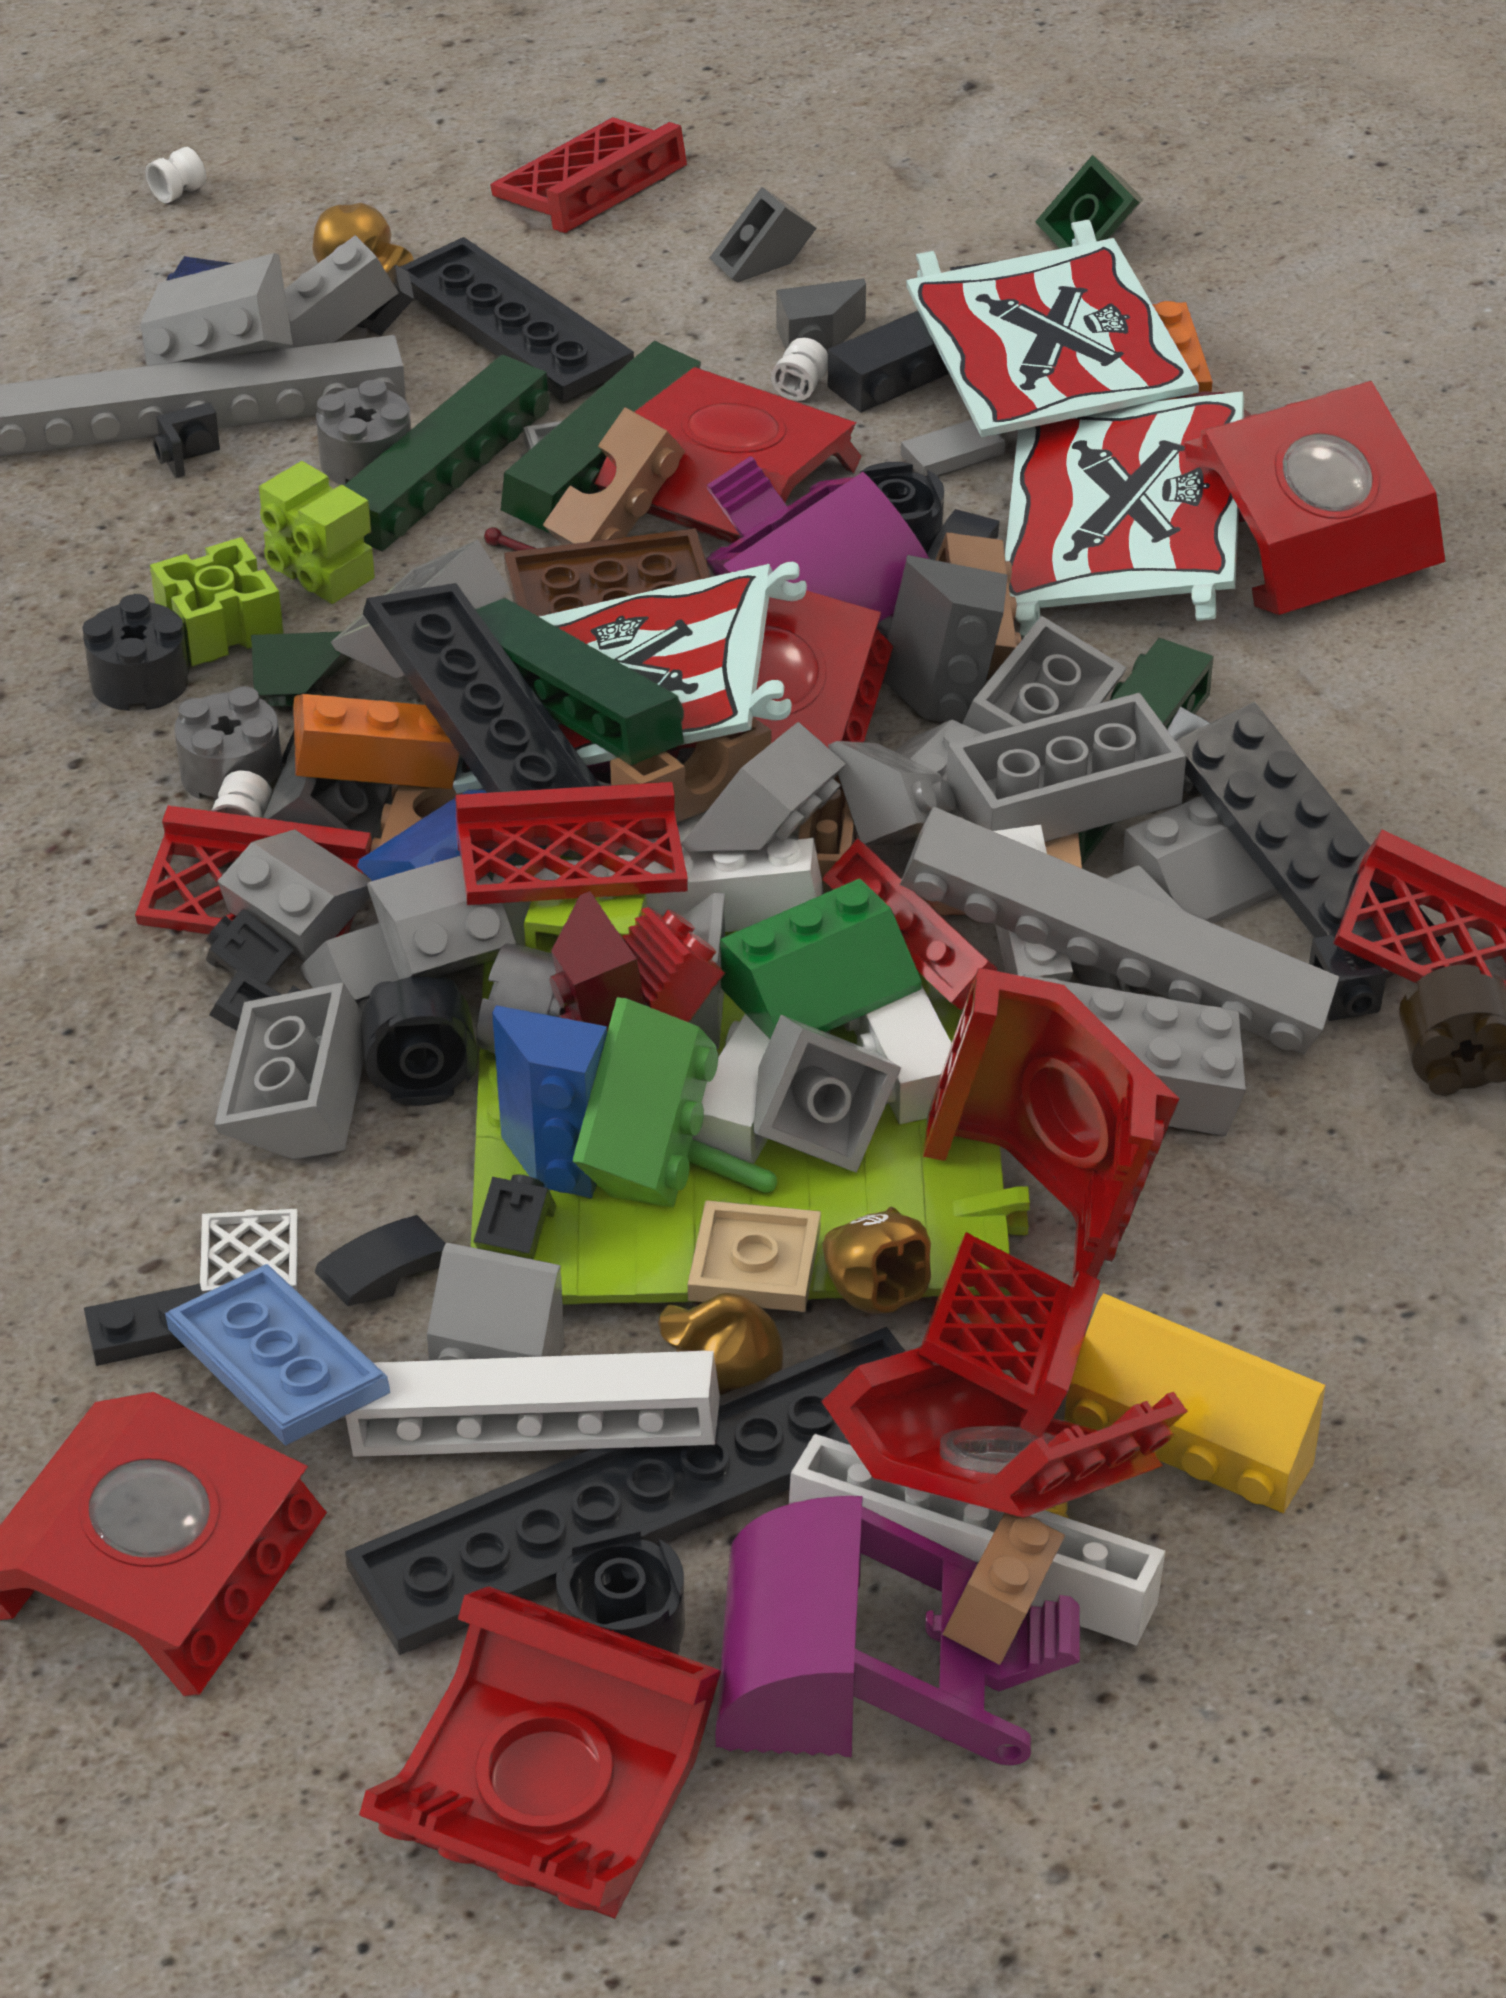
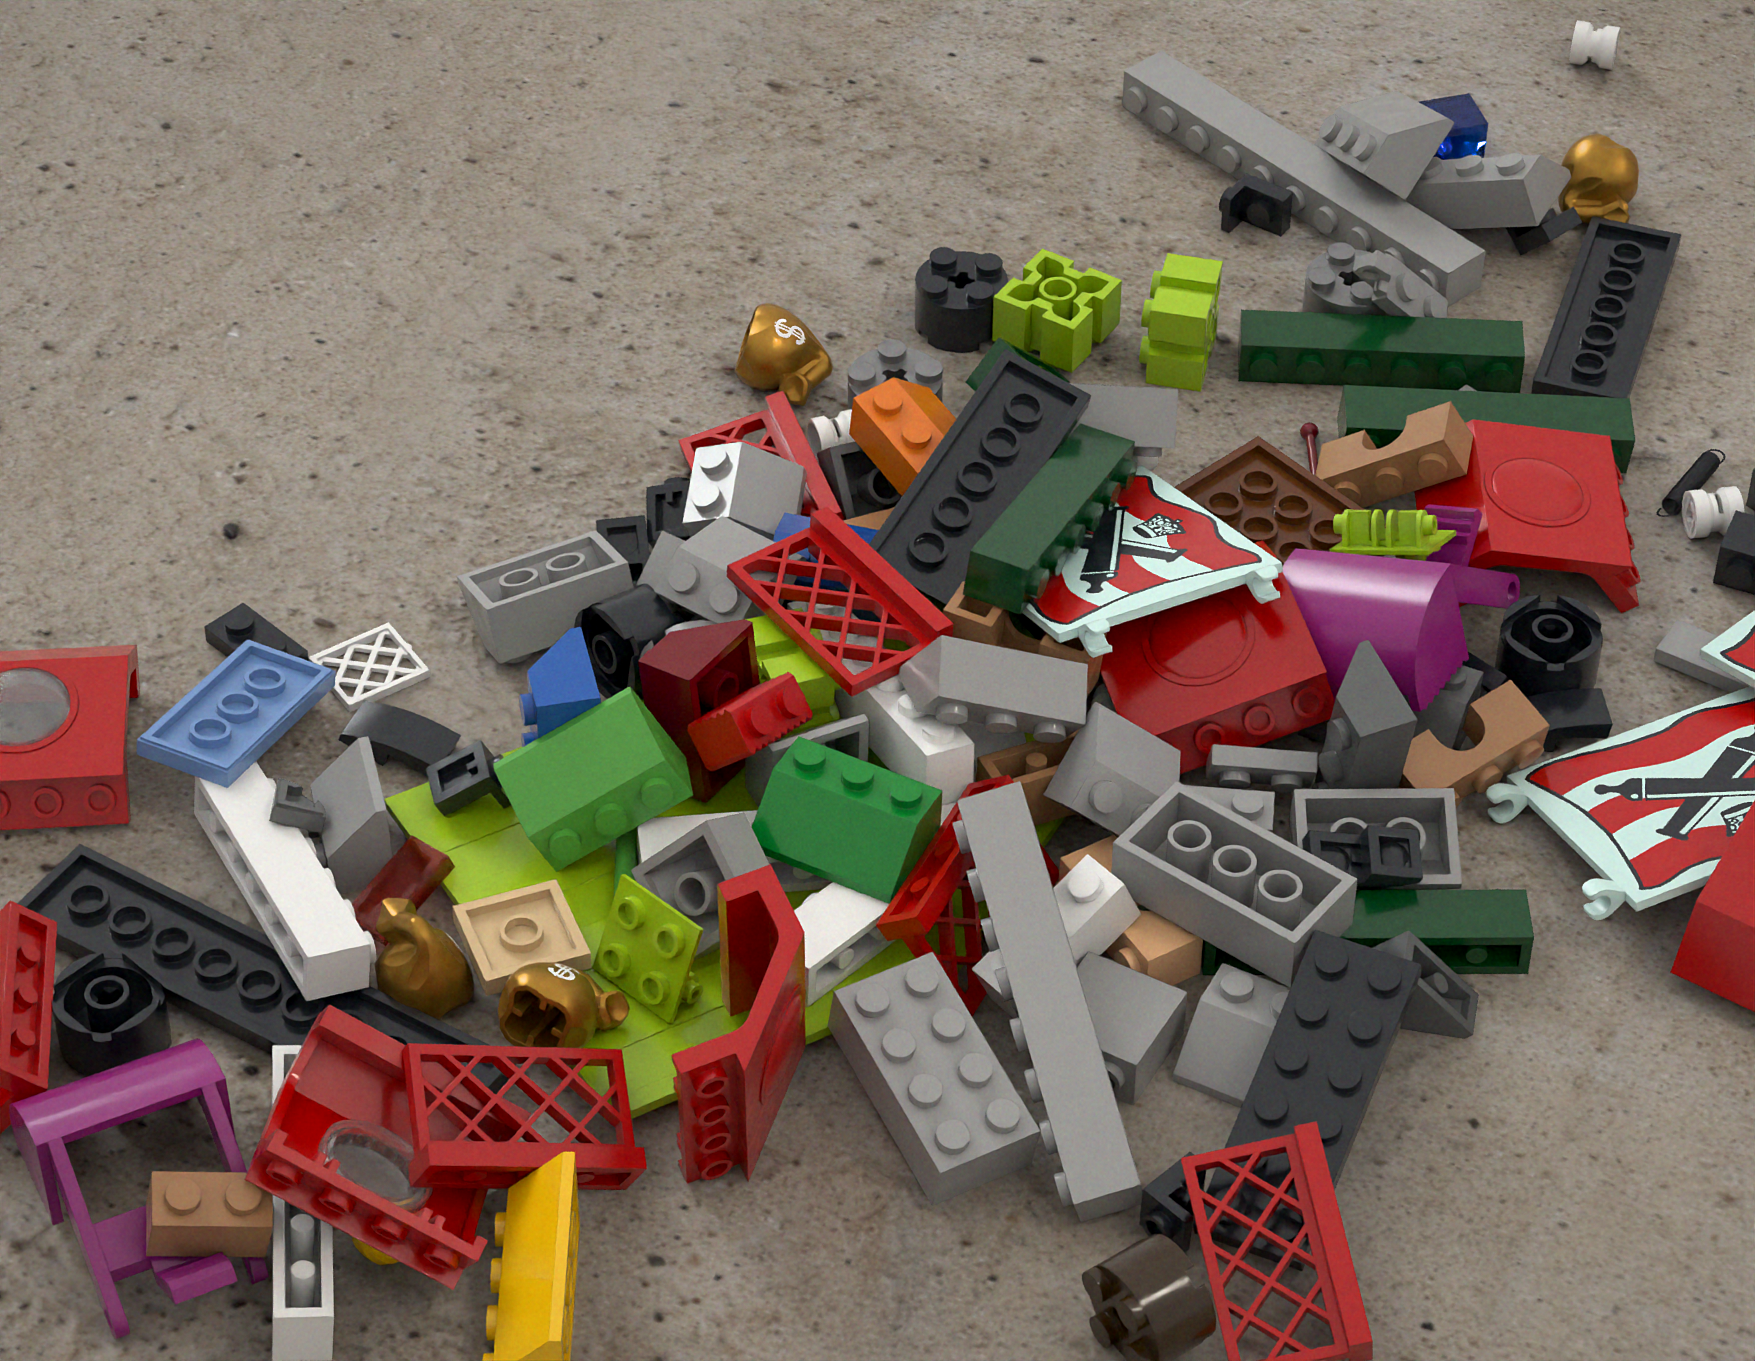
camera: 60 degrees right, 0 degrees up
none -> dark grey tile [269,778,326,833]
none -> clear red tile [352,835,455,946]
none -> lime hinge [592,874,704,1024]
none -> pearl gold piece [734,303,833,406]
none -> light grey plate [1206,744,1318,793]
none -> black slope [1302,825,1423,889]
none -> lime hinge [1330,509,1456,561]
none -> light grey hinge [1353,250,1449,318]
none -> black piece [1656,449,1726,517]

